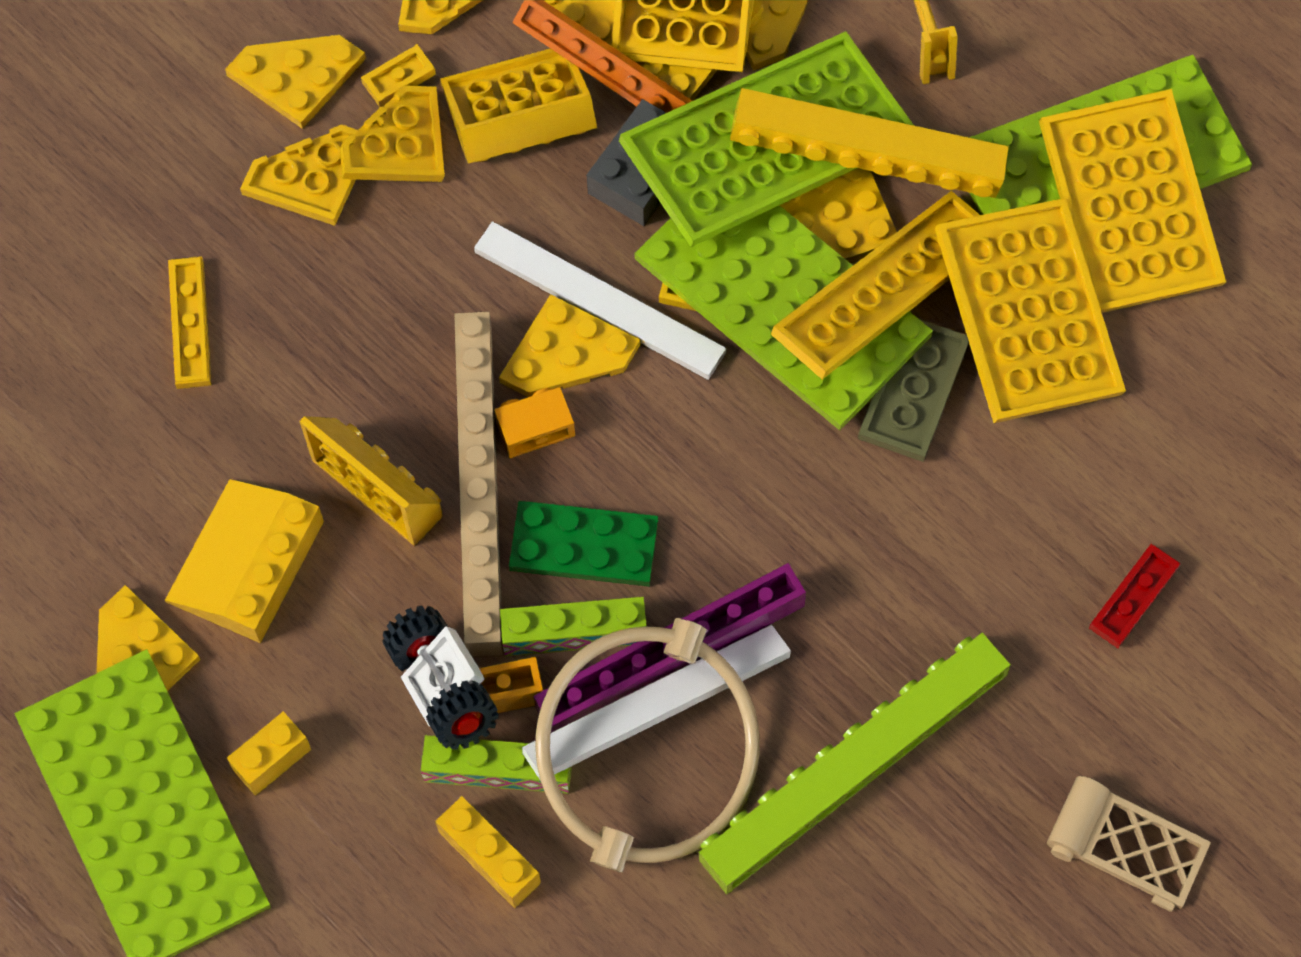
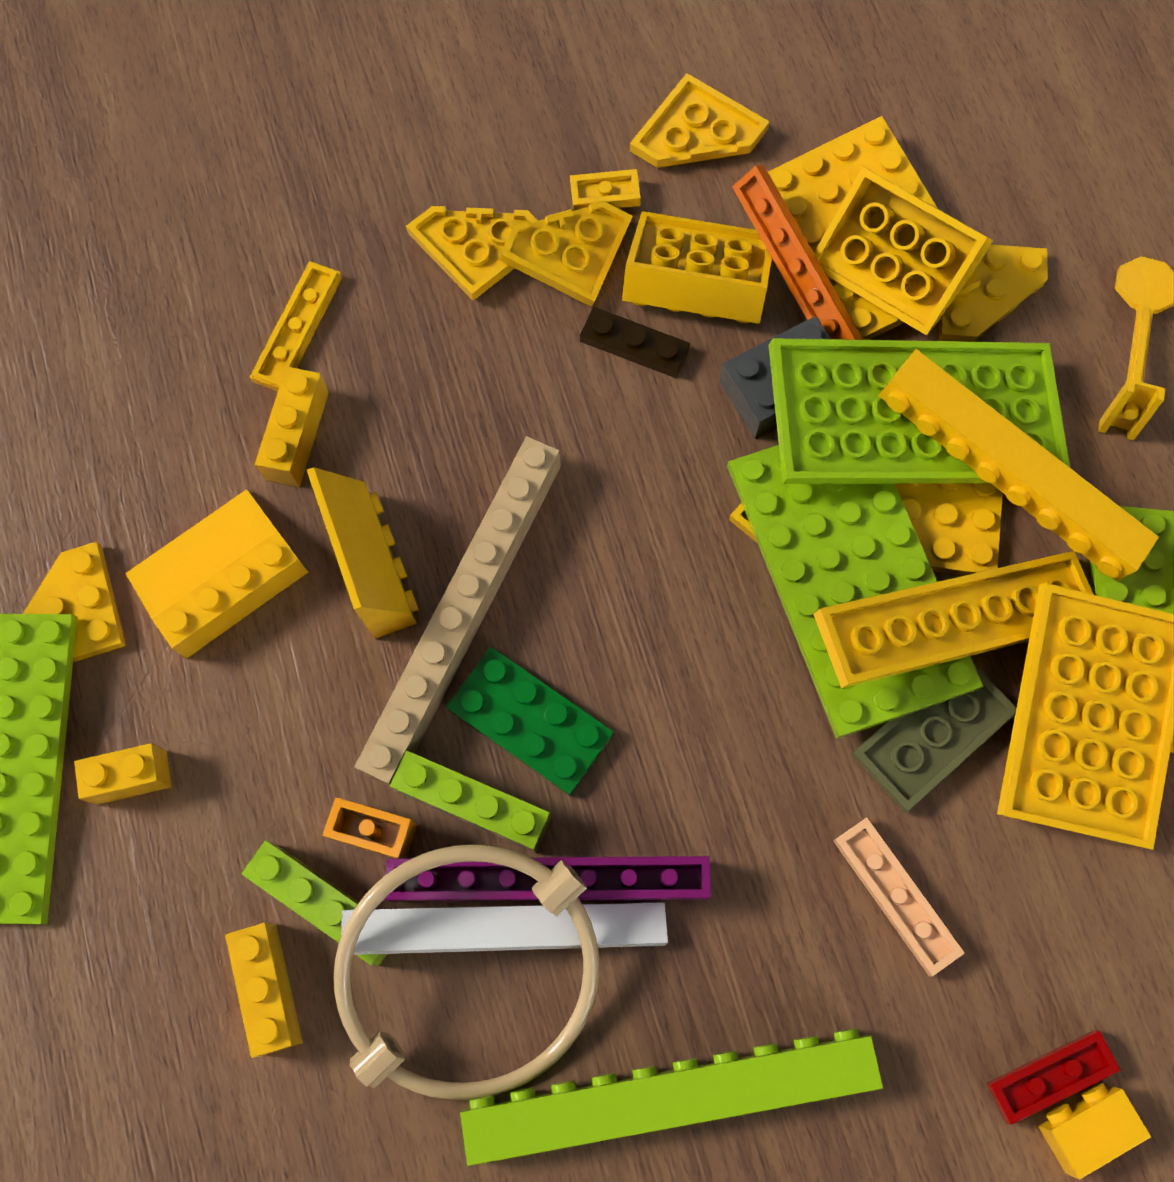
camera: 30 degrees right, 5 degrees up
yellow plate [225,35,366,129] -> none
plate [382,605,499,750] -> none
white tile [474,221,726,380] -> none
light orange brick [494,387,575,458] -> none
yellow plate [499,294,641,397] -> none
none -> yellow brick [254,366,329,487]
none -> dark brown plate [580,306,690,378]
none -> light nougat plate [833,817,965,977]
none -> yellow brick [1038,1083,1151,1180]

